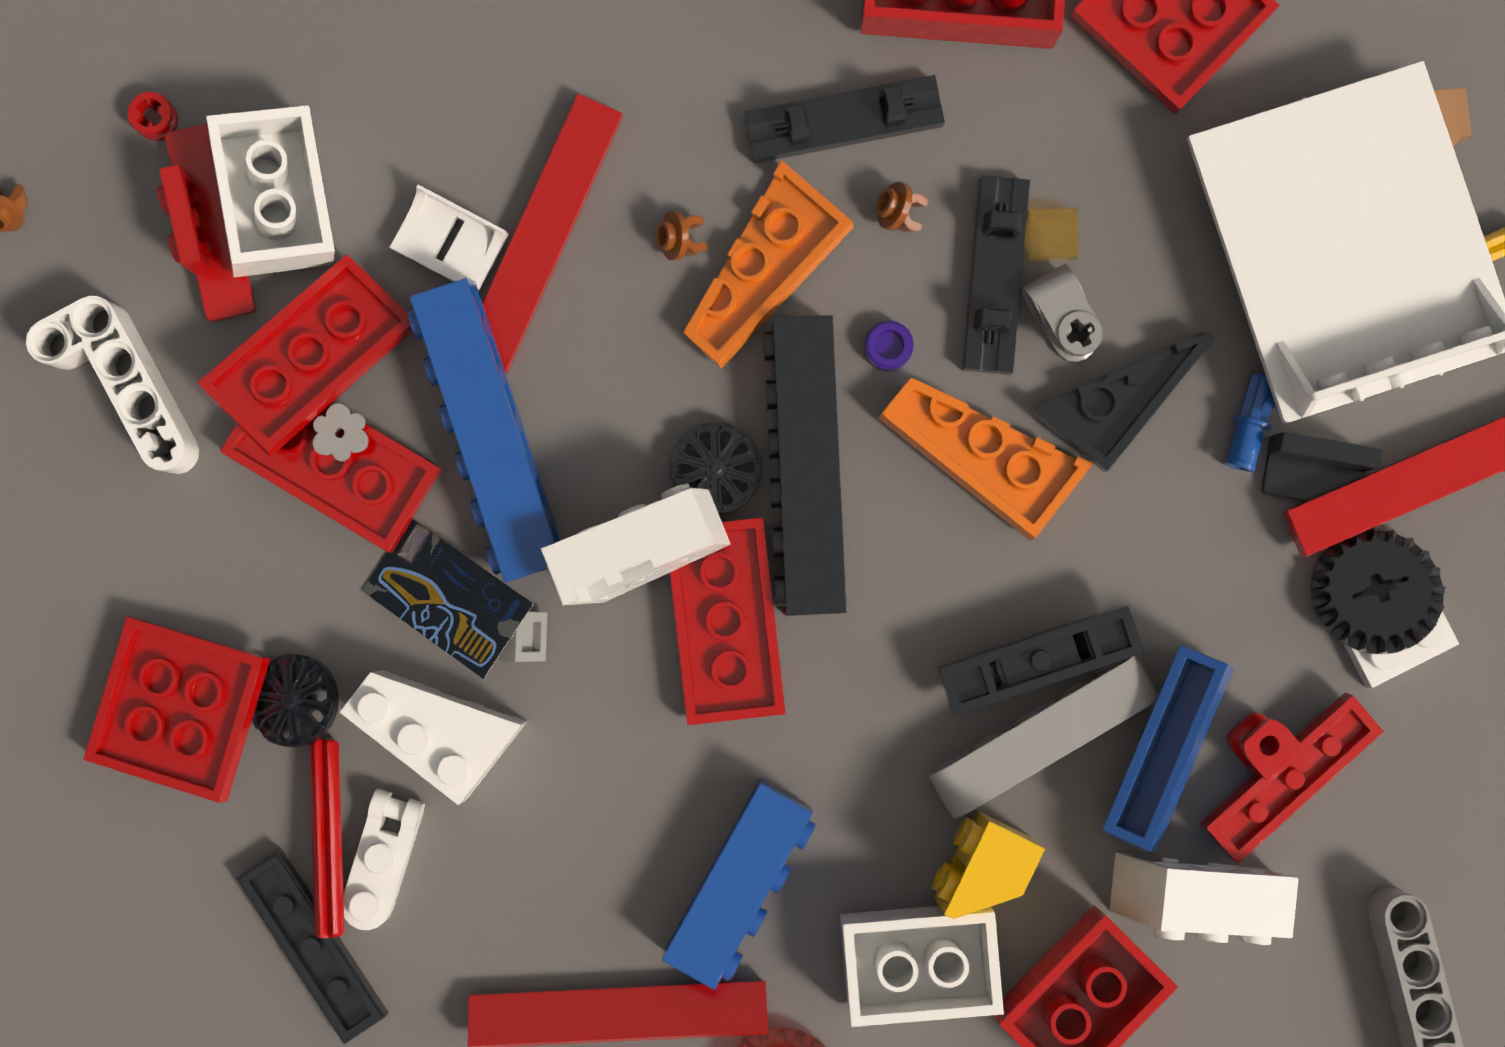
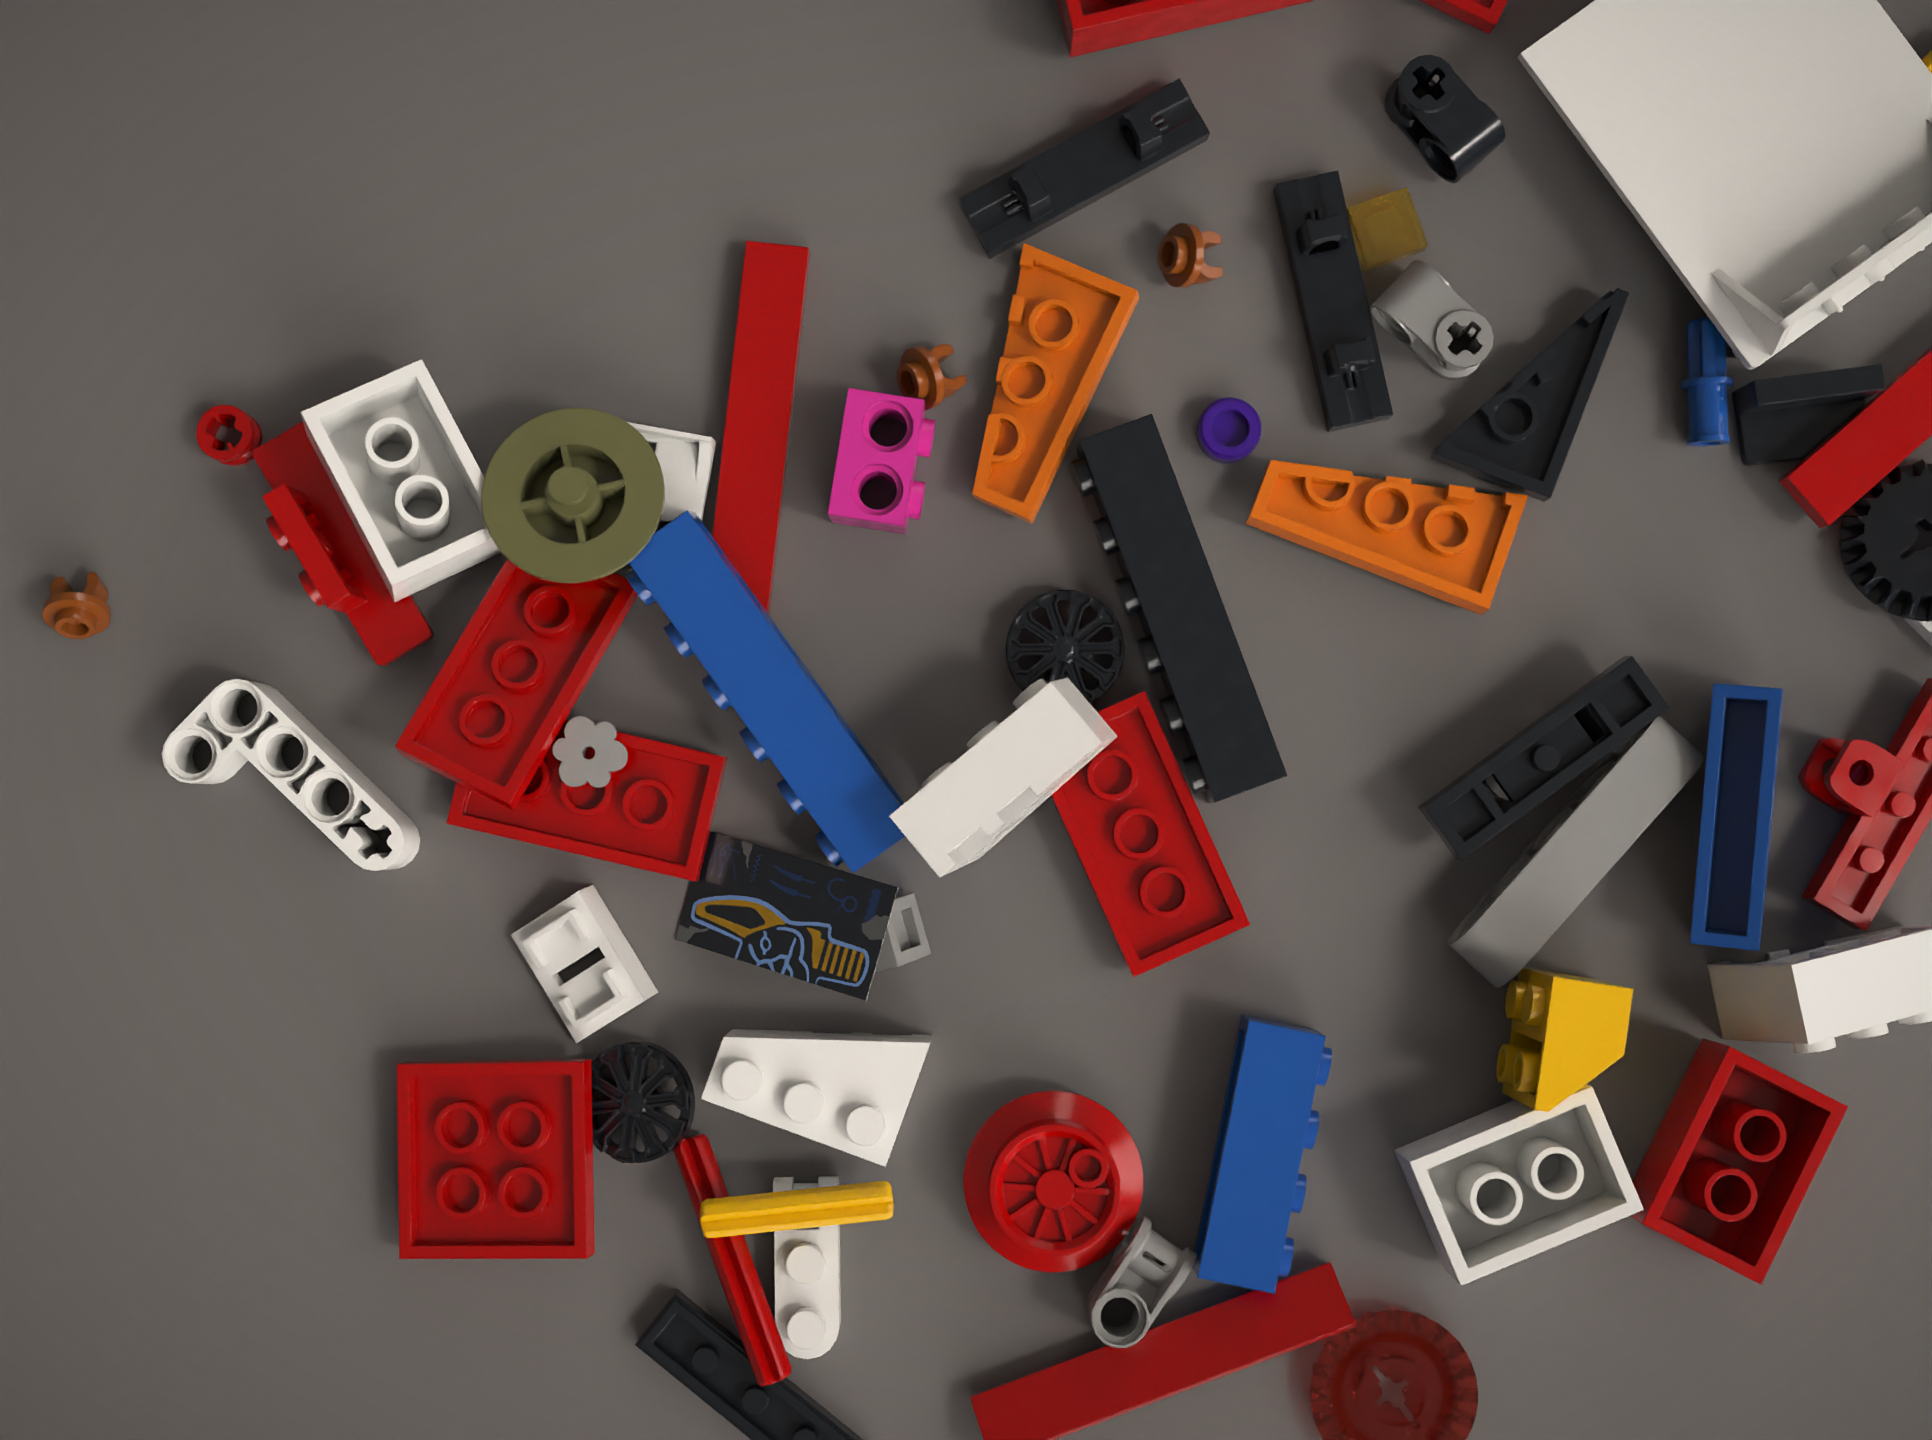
camera: 10 degrees left, 0 degrees up
none -> olive wheel [482,408,665,583]
none -> white piece [511,885,659,1043]
none -> yellow axle [700,1181,894,1238]
none -> dark pink brick [828,388,936,534]
none -> red wheel [963,1090,1143,1272]
none -> light grey piece [1086,1216,1197,1348]
none -> black piece [1385,55,1506,183]

